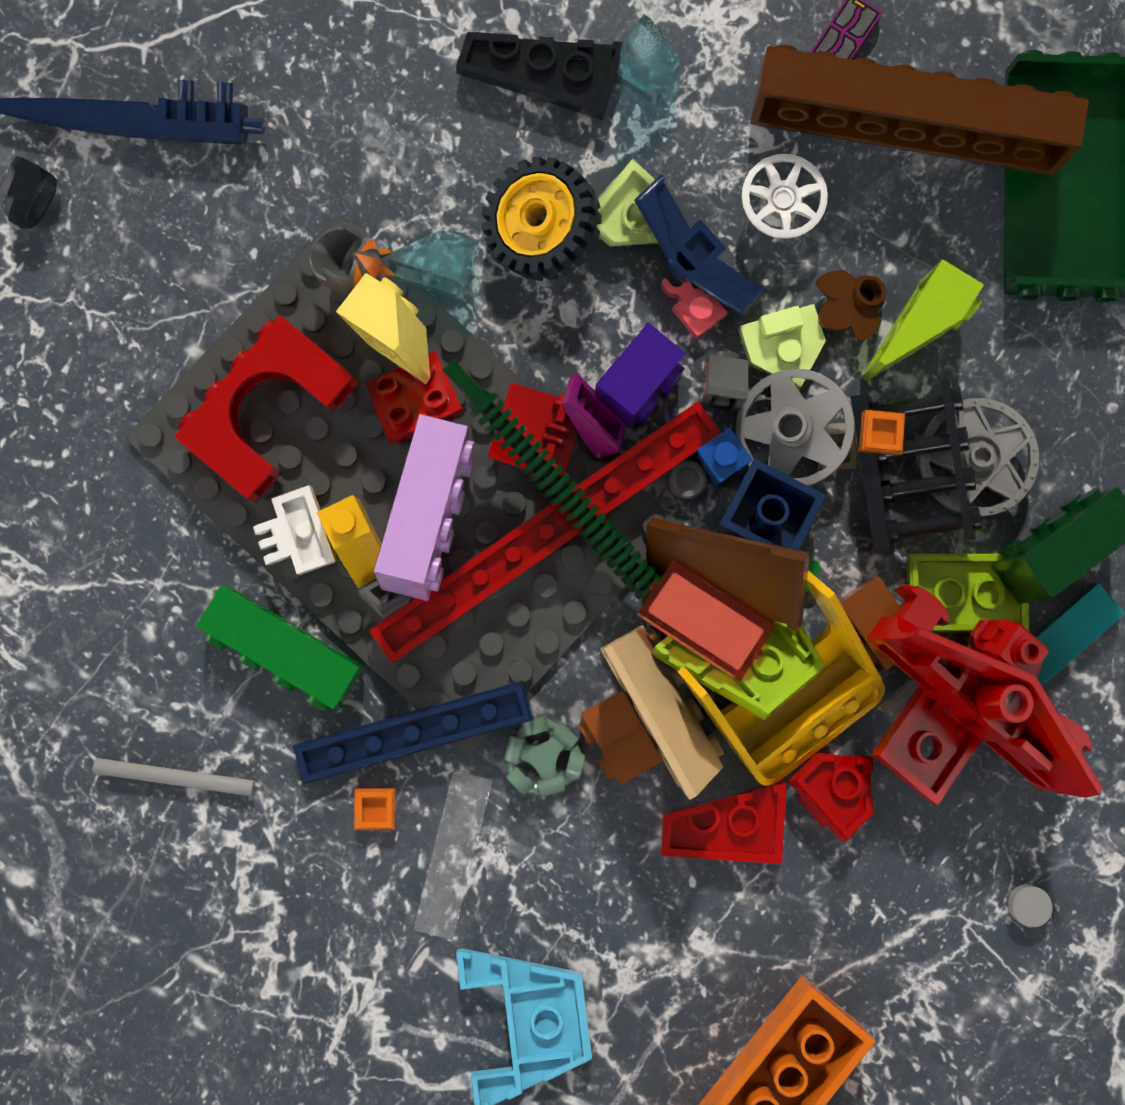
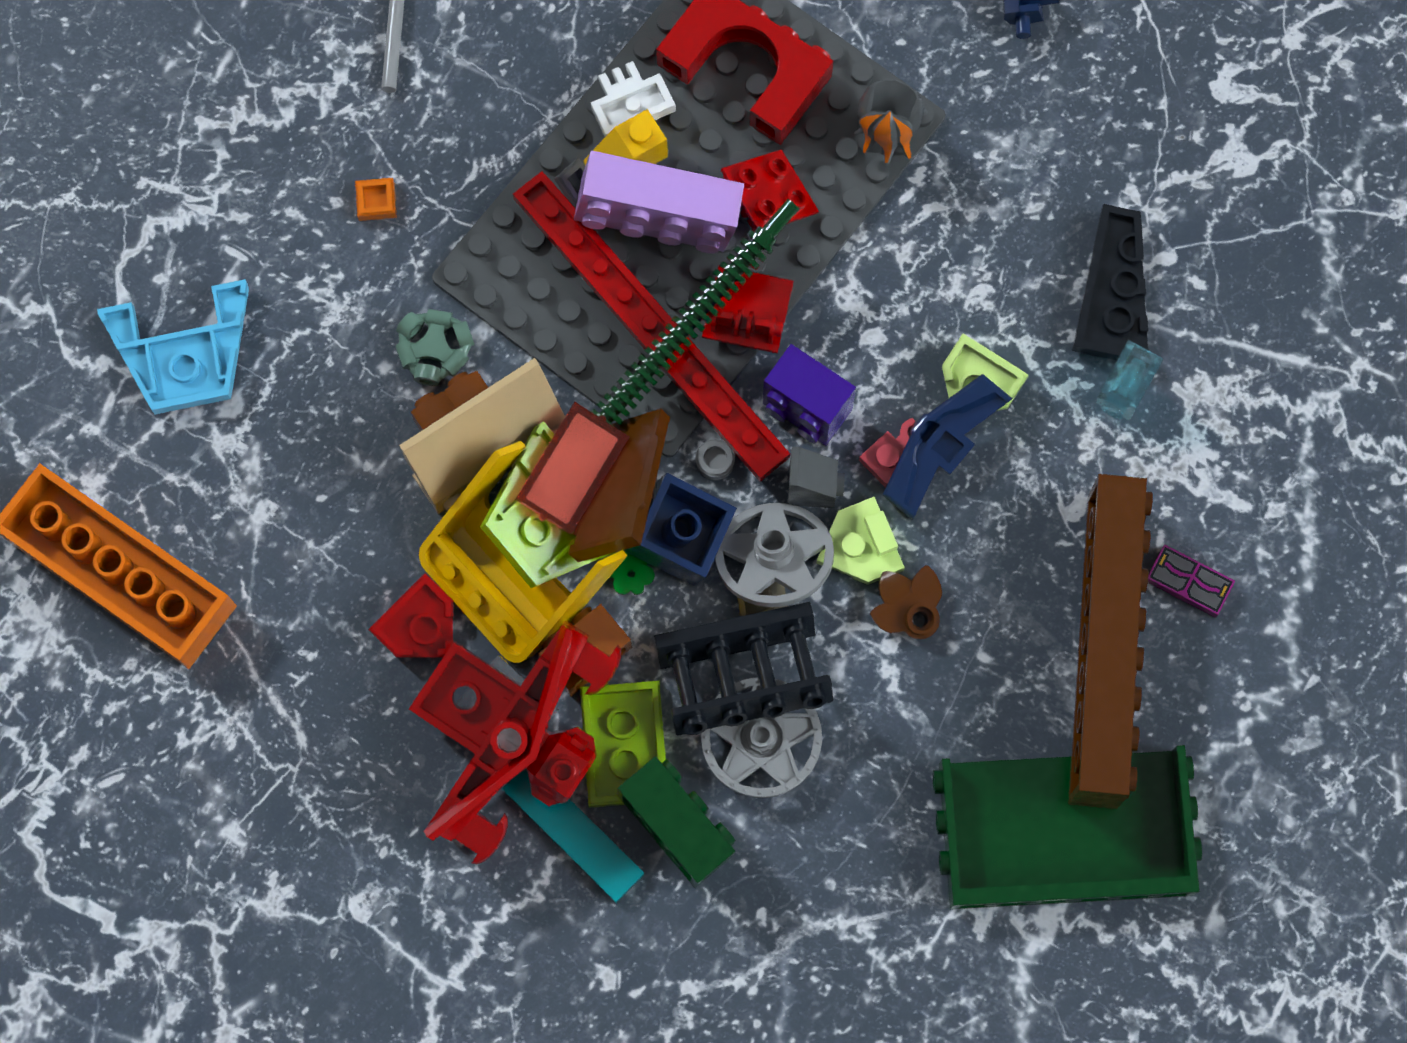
camera: 90 degrees right, 10 degrees down
green brick [195,585,364,712] -> none
dark blue tile [293,680,534,784] -> none
light yellow slope [336,273,430,384] -> none
clear light blue slope [388,230,479,300] -> none
clear plate [413,770,493,940] -> none
wheel [481,156,602,281] -> none
magenta slope [562,373,626,460] -> none
red wing [660,781,787,864] -> none
blue brick [692,427,753,488] -> none
white wheel [742,154,828,239] -> none
orange tile [859,410,905,456] -> none
lime slope [860,259,984,382] -> none
light grey tile [1008,884,1053,927] -> none

